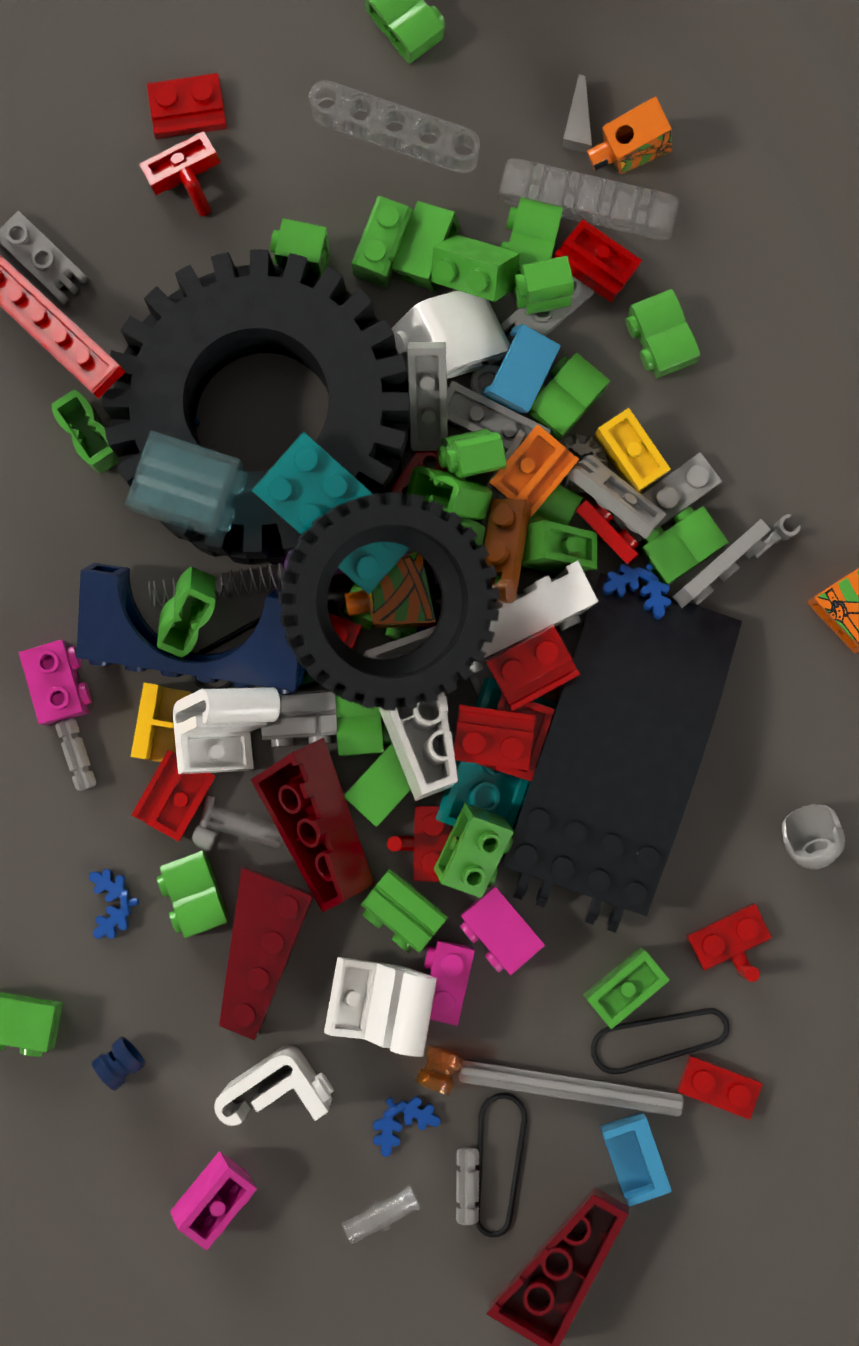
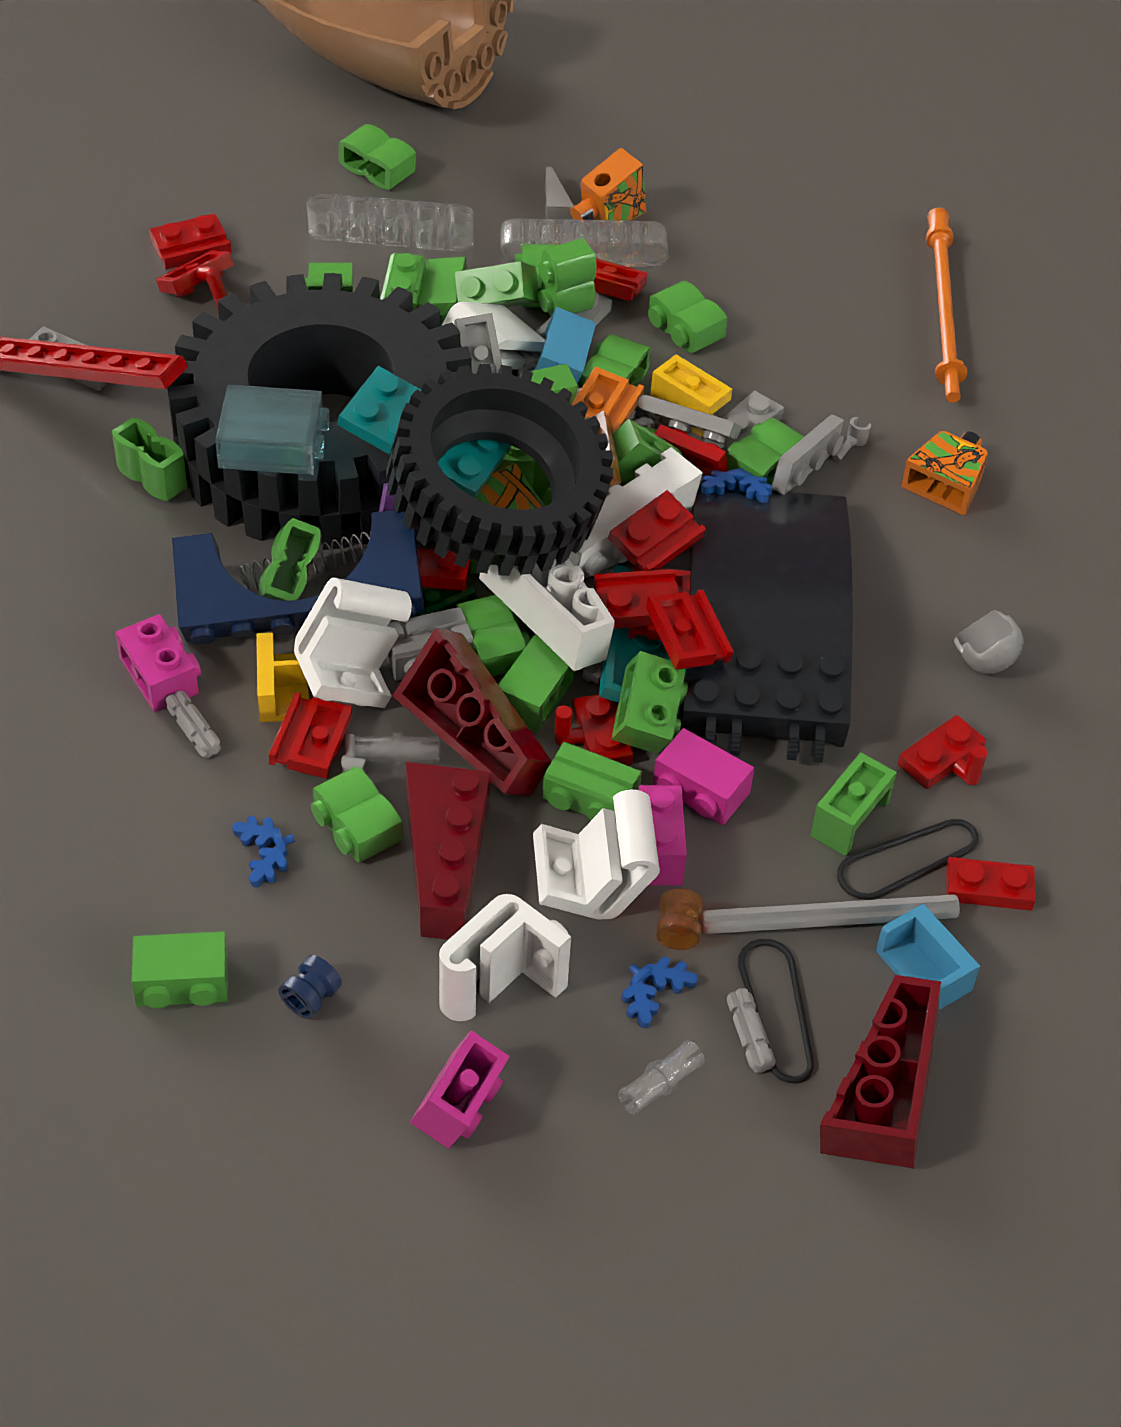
camera: 20 degrees left, 35 degrees down
none -> red plate [646,590,734,670]

